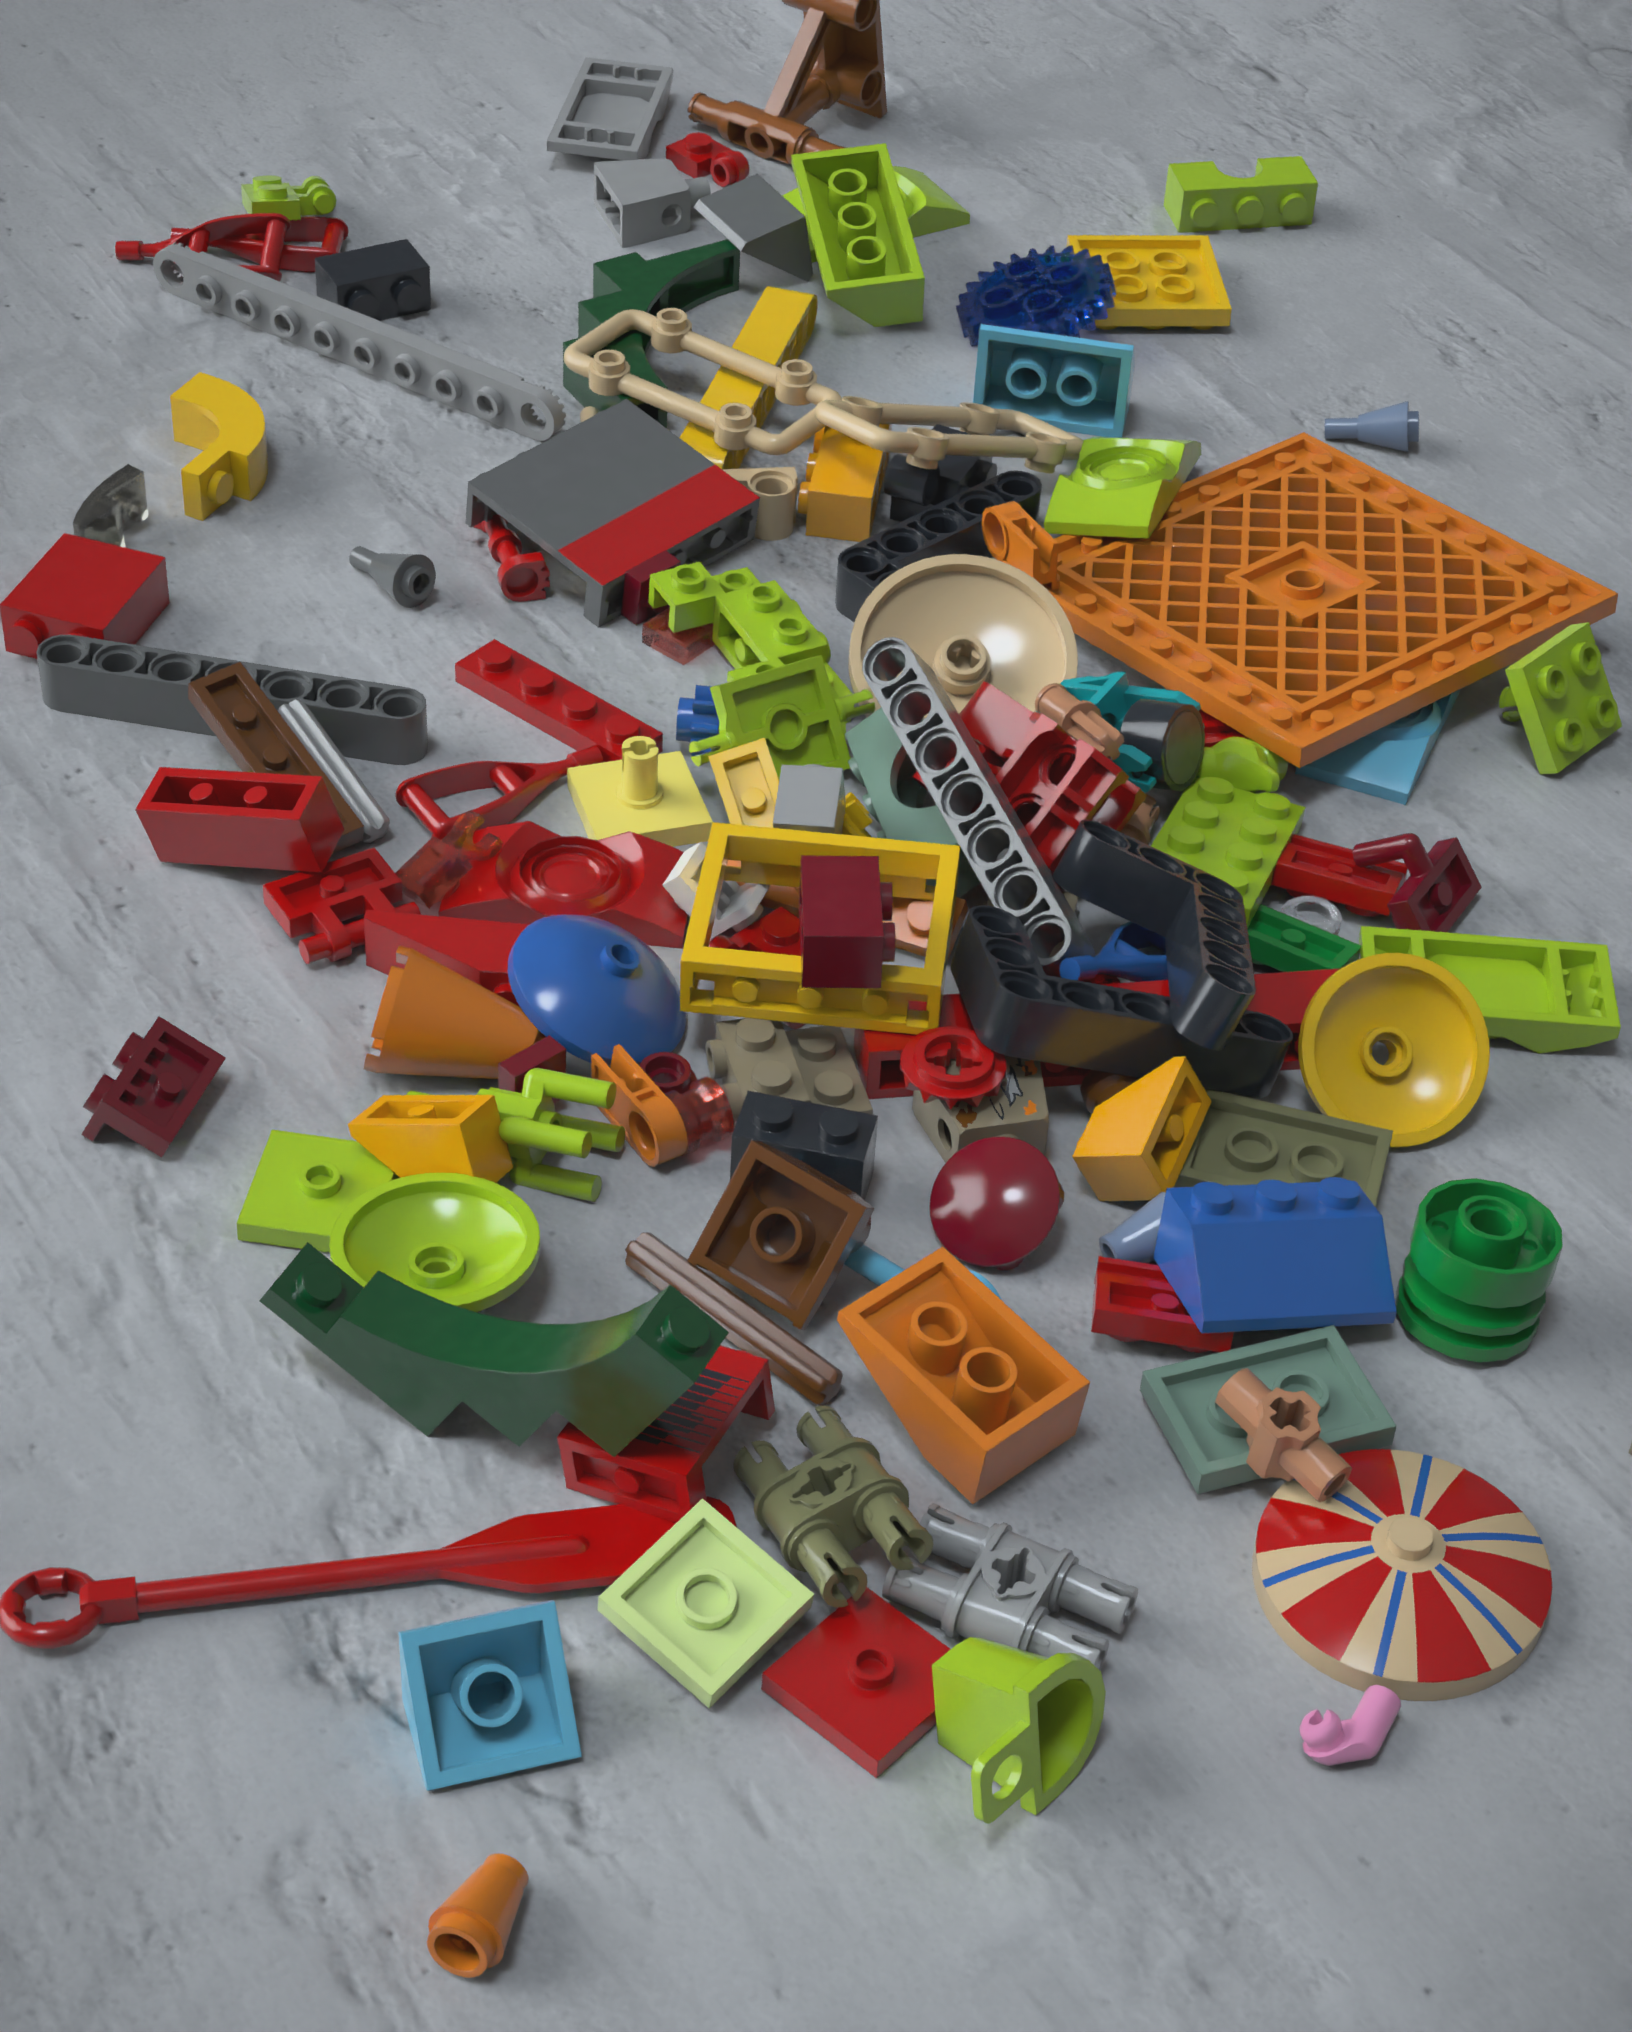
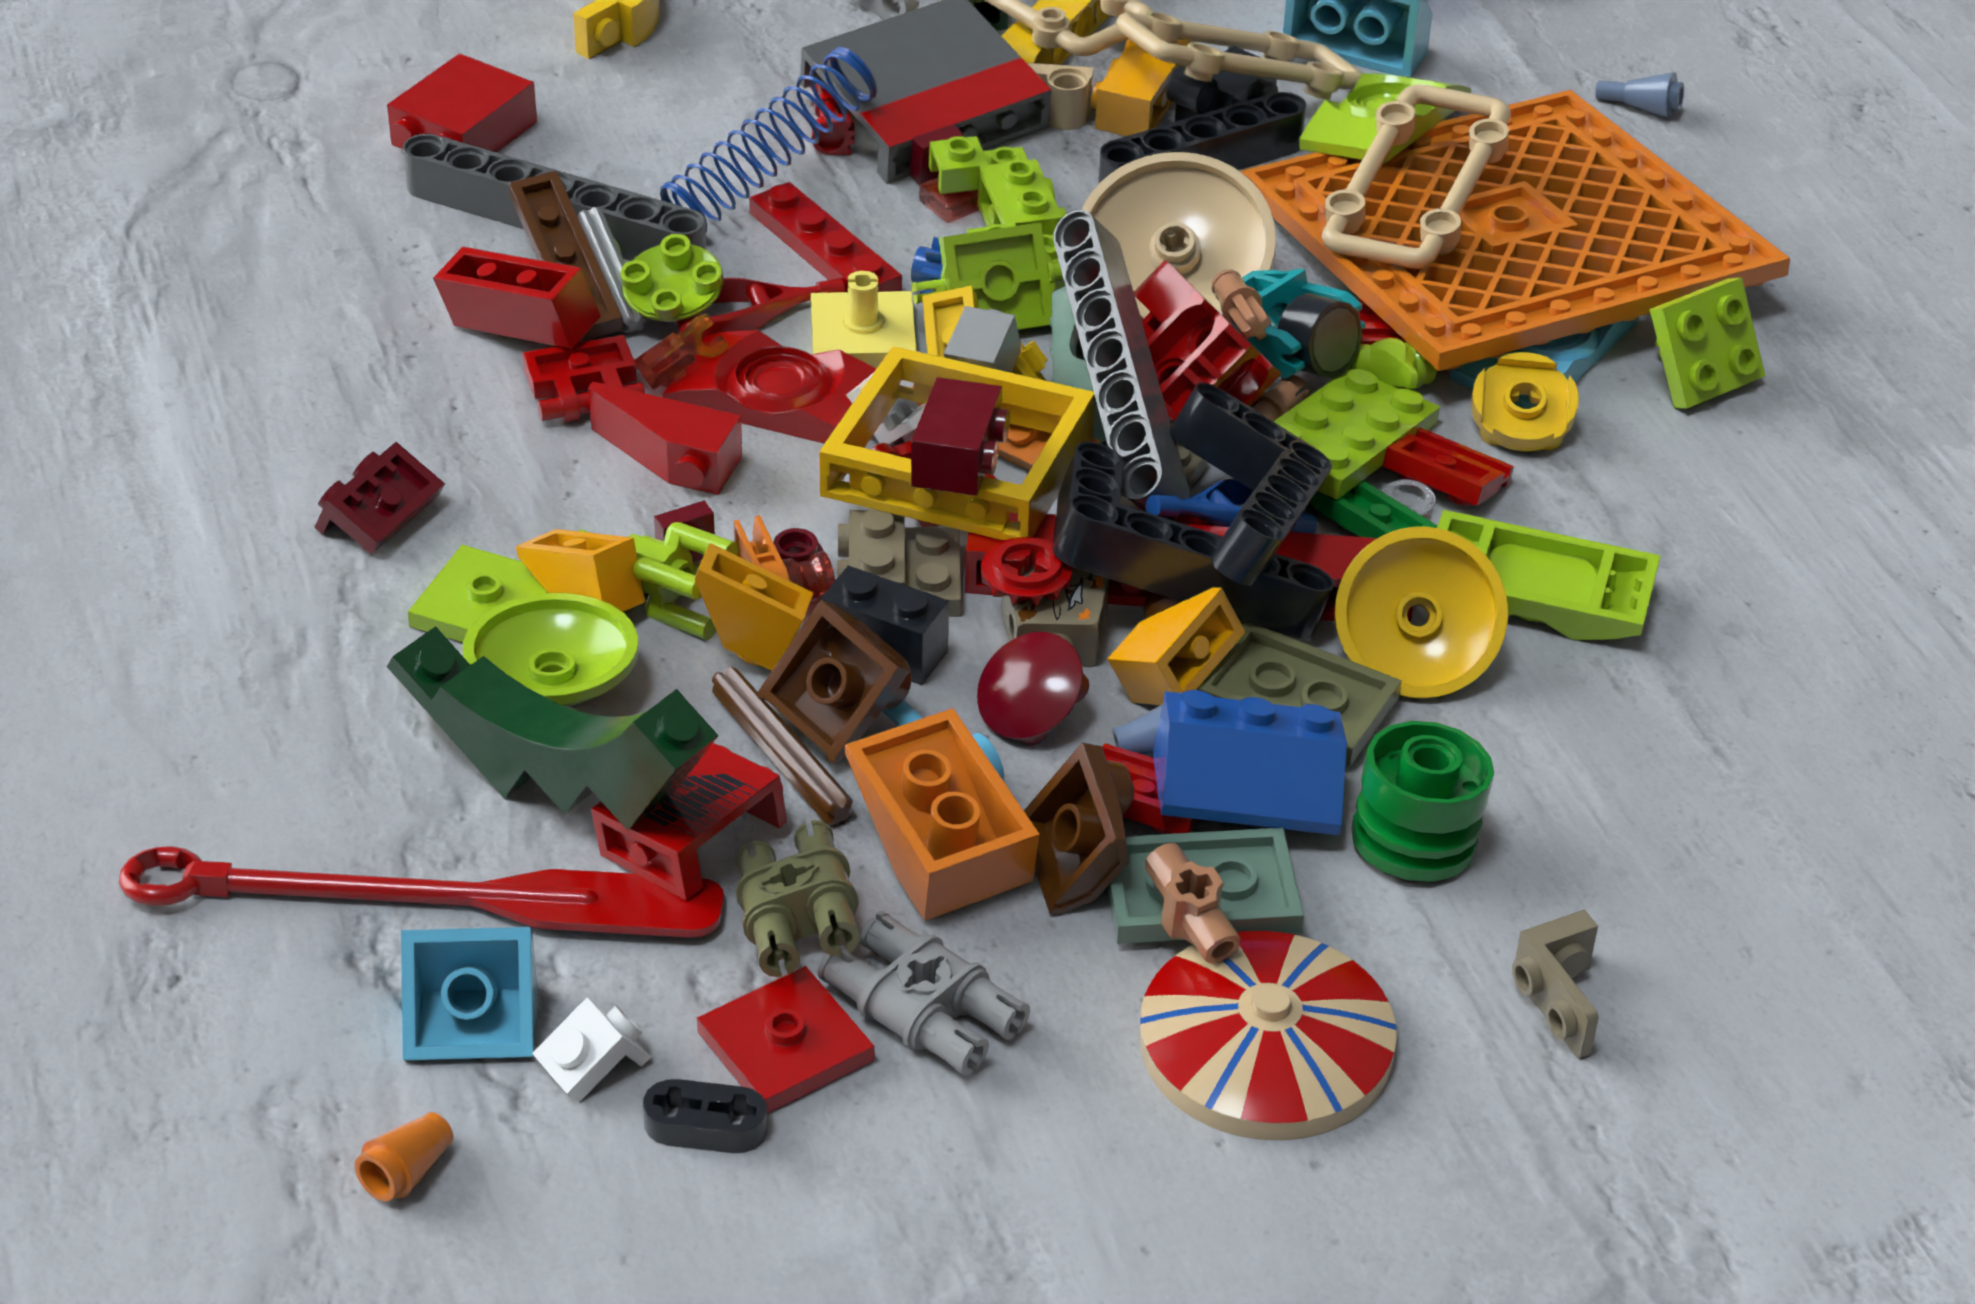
camera: 15 degrees right, 0 degrees up
clear smoke slope [73,464,148,547] -> none
dark grey cone [349,546,436,608] -> none
orange cone [363,945,546,1079] -> none
blue dish [508,915,686,1067] -> none
yellowish green plate [597,1498,814,1709] -> none
lime container [932,1637,1106,1824] -> none
orange piece [982,501,1058,589] -> none
bright pink arm [1299,1685,1401,1766] -> none
dark red plate [1353,833,1482,932] -> none
none -> white bracket [532,997,651,1102]
none -> lime dish [620,234,724,321]
none -> black beam [643,1079,767,1153]
none -> blue piece [660,47,877,232]
none -> light orange slope [694,543,813,671]
none -> reddish brown slope [1024,742,1134,915]
none -> tan bar [1321,84,1511,269]
none -> yellow plate [1471,352,1579,451]

